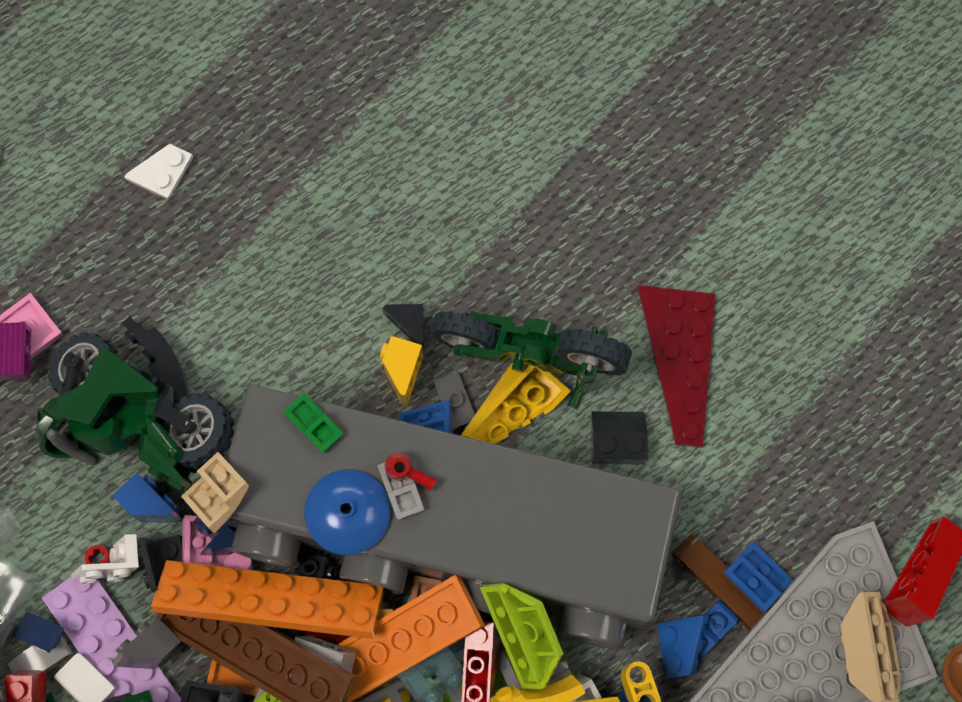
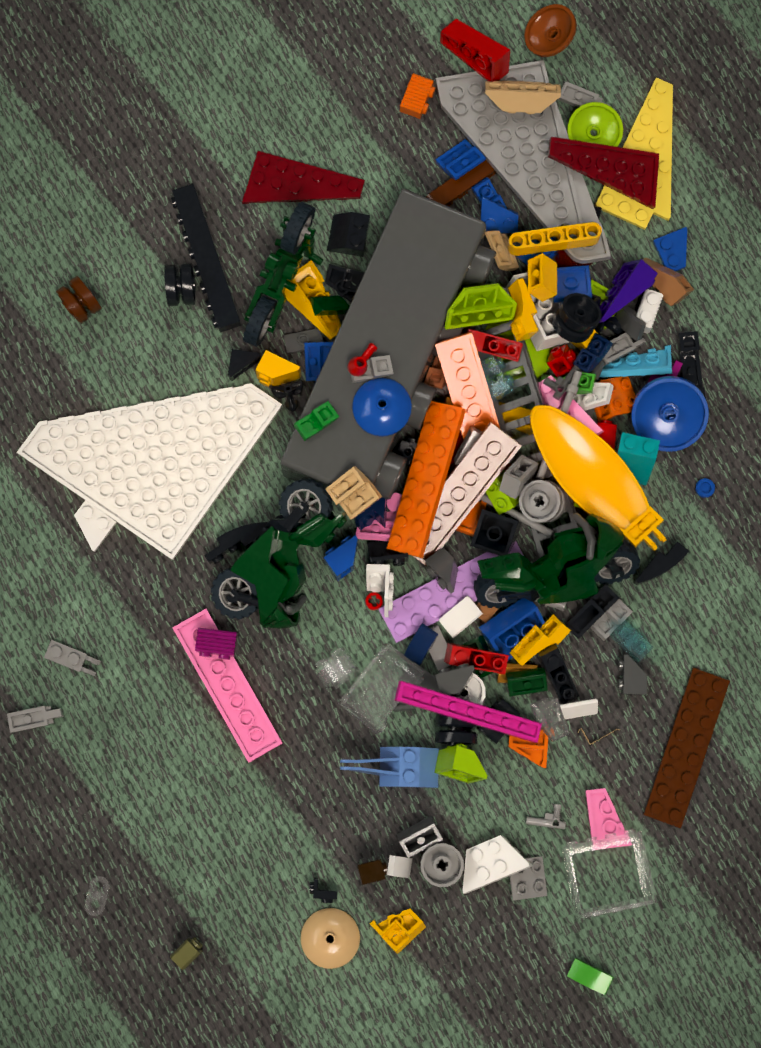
camera: 80 degrees left, 5 degrees up
none -> white plate [17,383,283,560]
none -> reddish brown wheel [55,275,102,324]
none -> black wheel [164,263,196,307]
none -> black brick [171,184,241,333]
none -> black plant [271,380,304,412]
none -> dark green slope [310,296,350,316]
none -> black slope [325,263,365,302]
none -> orange brick [400,73,436,119]
none -> tan slope [485,231,519,271]

